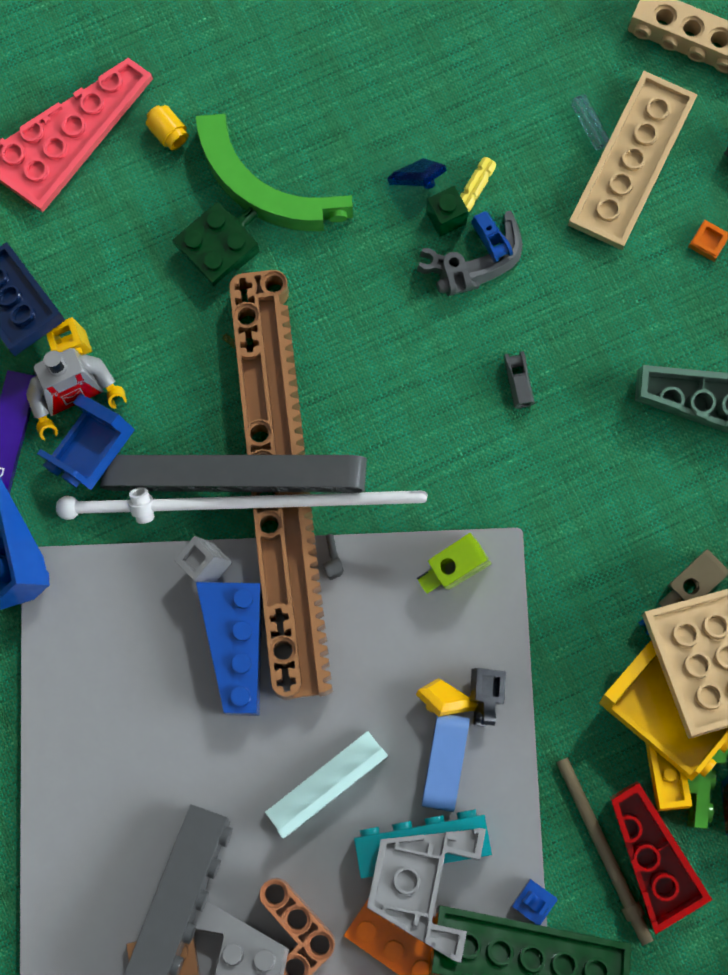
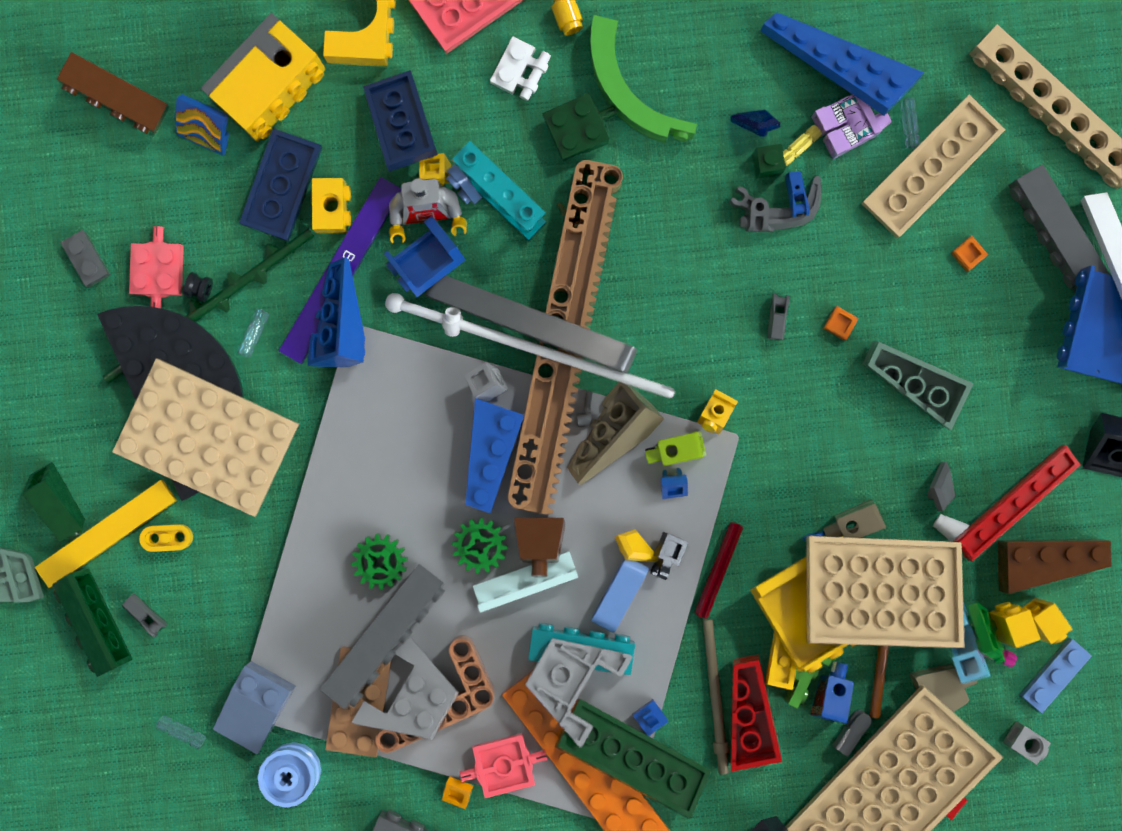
camera: 15 degrees right, 10 degrees up
none -> green gear [351,533,408,590]
none -> medium blue plate [446,164,482,205]
none -> teal fence [452,141,546,241]
none -> green gear [452,517,508,574]
none -> white plate [490,37,551,101]
none -> reddish brown torso [514,518,565,577]
none -> dark tan wedge [567,382,664,485]
none -> blue tile [661,468,688,499]
none -> dark red axle [695,522,743,619]
none -> yellow brick [697,389,738,435]
none -> blue wing [761,12,924,116]
none -> lavender hips [812,95,891,159]
none -> orange tile [823,306,859,341]

